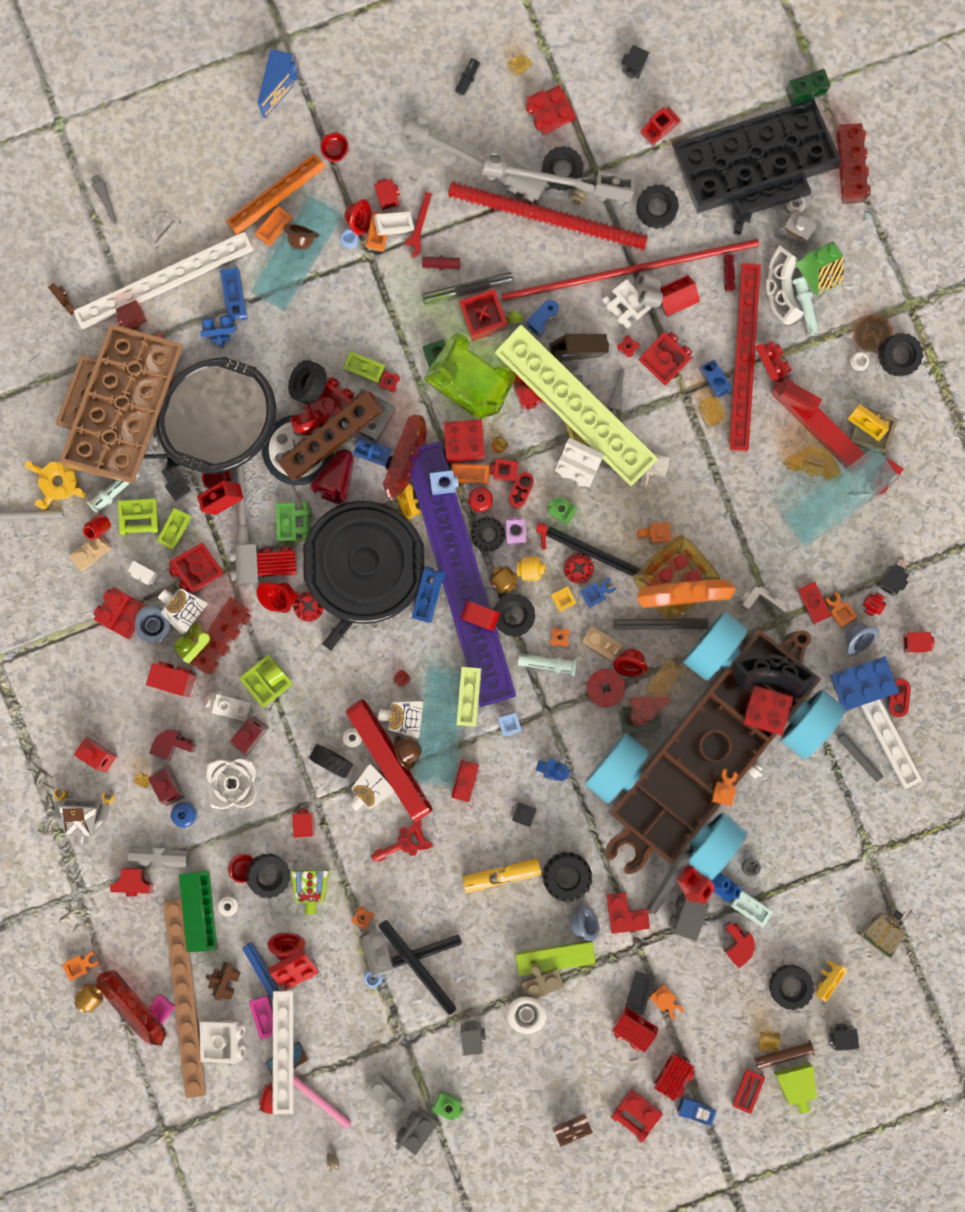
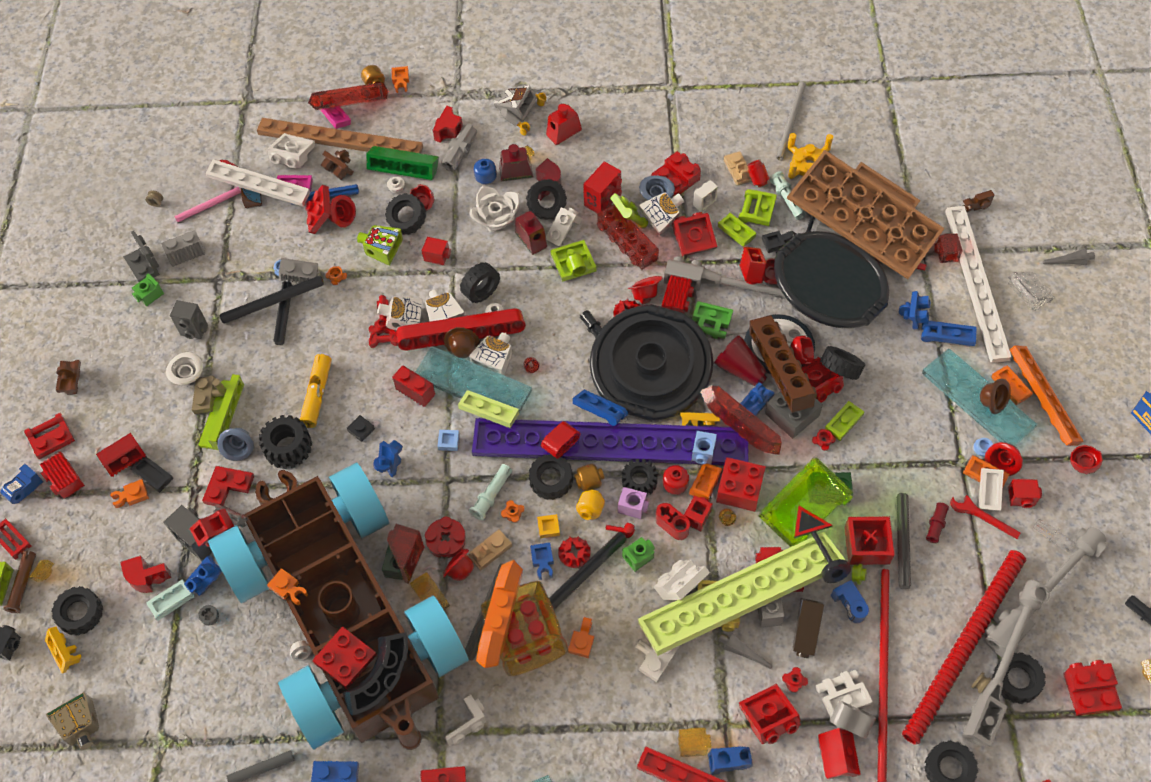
camera: 110 degrees right, 25 degrees down
none -> white torso [377,296,422,331]
none -> black tyre [526,179,567,220]
none -> black piece [794,505,851,584]

